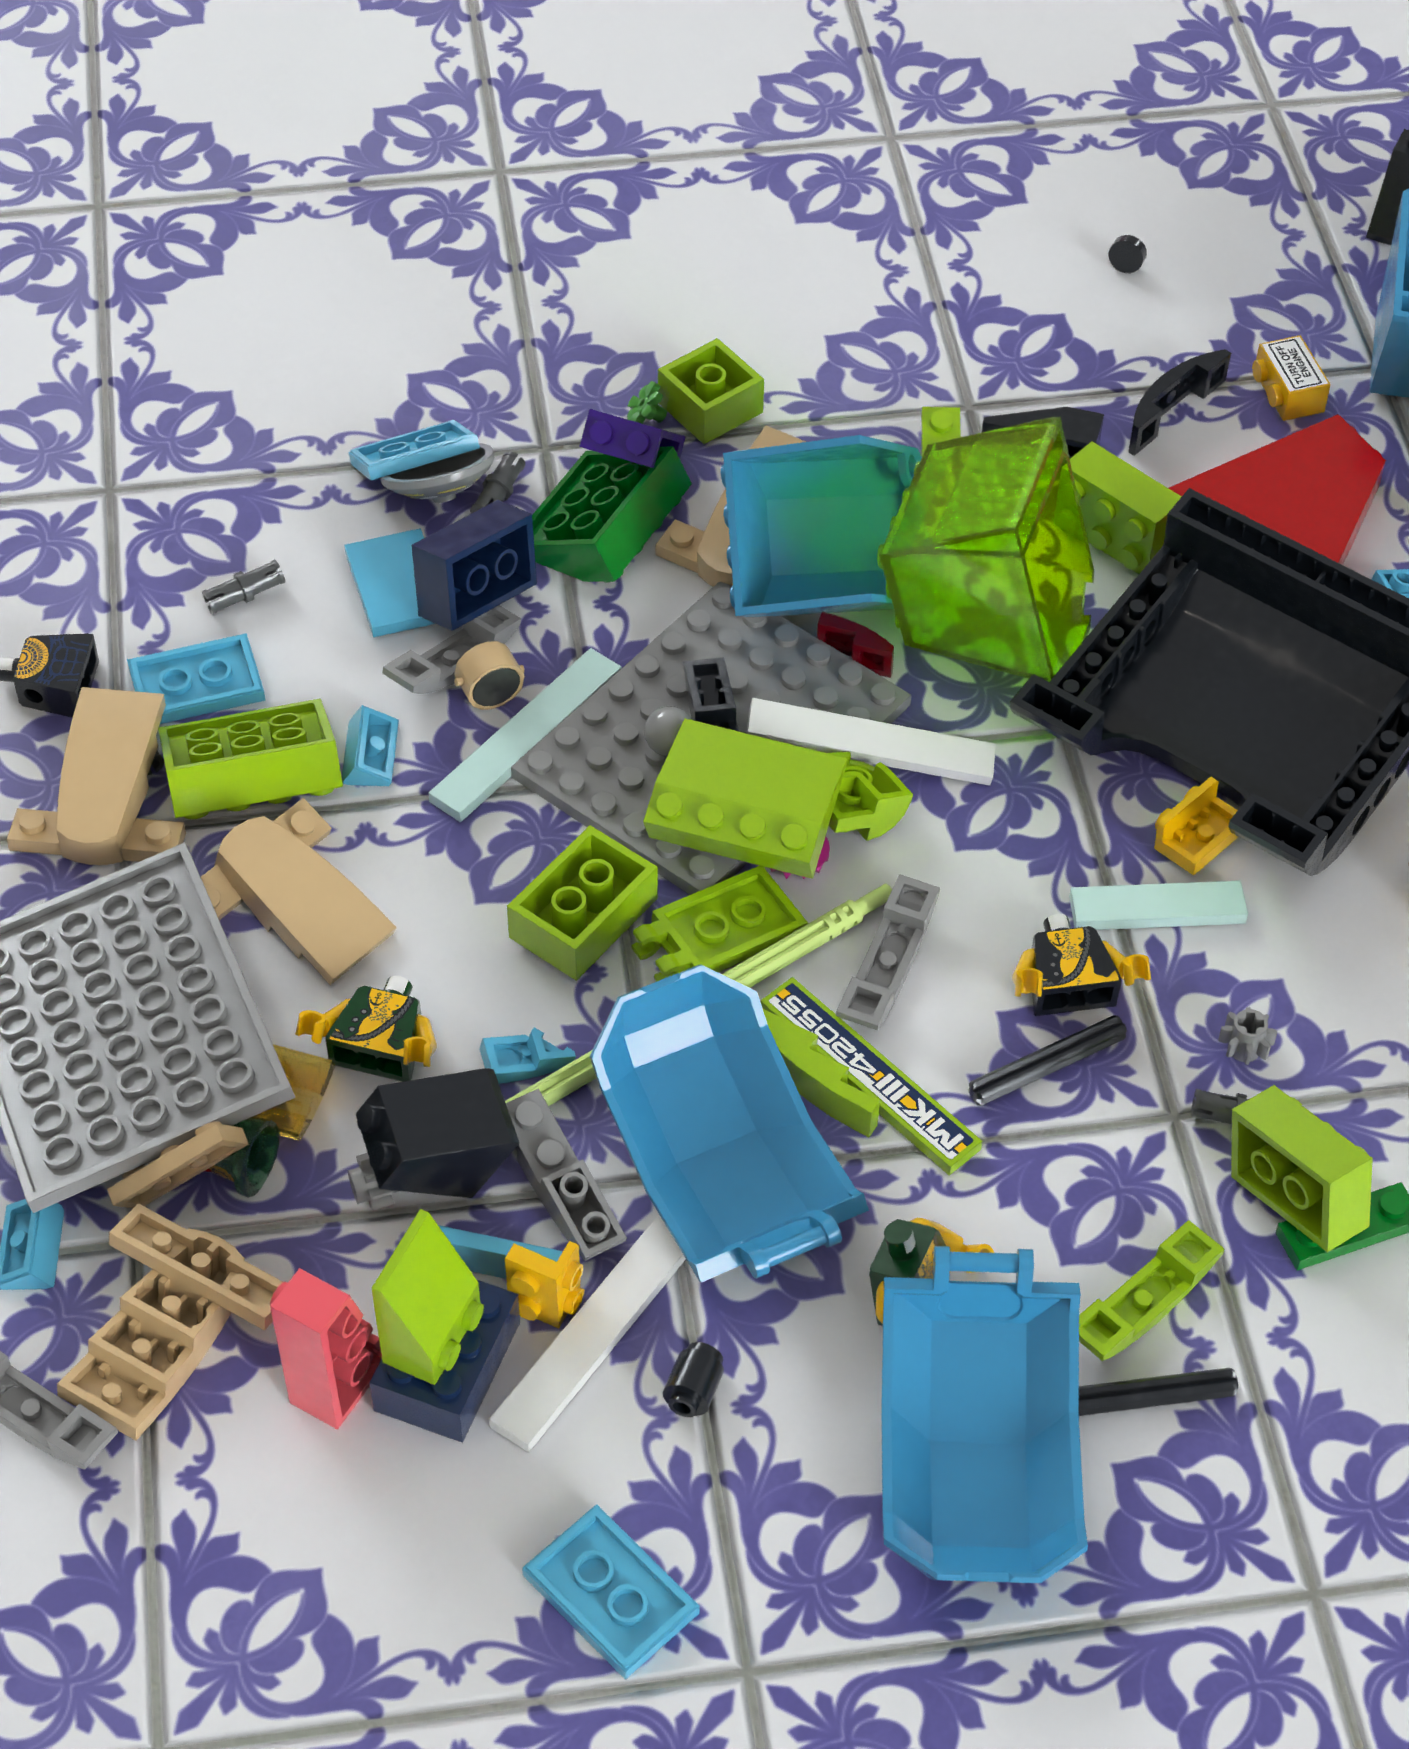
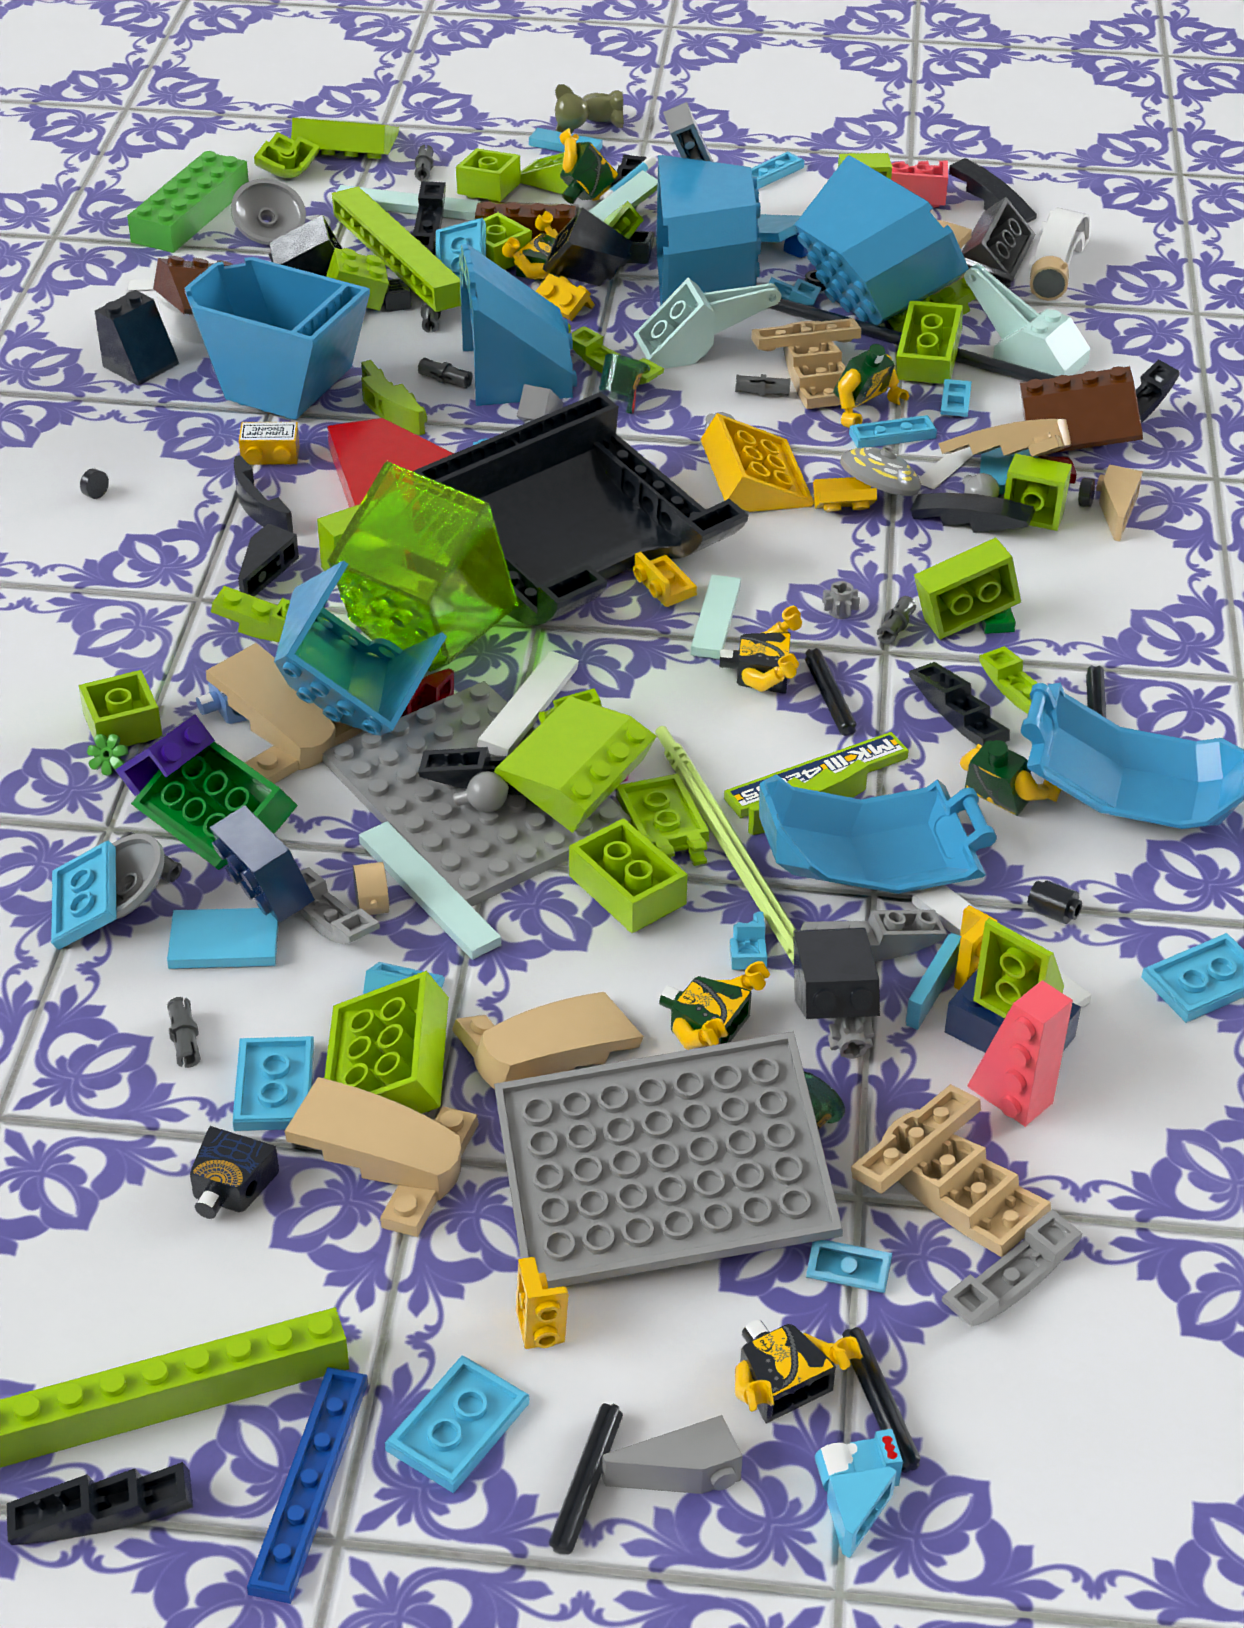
camera: 75 degrees left, 10 degrees down
tan plate [107,1121,249,1208] -> none
light grey slope [836,874,940,1031] -> none
none -> black slope [909,662,1010,746]

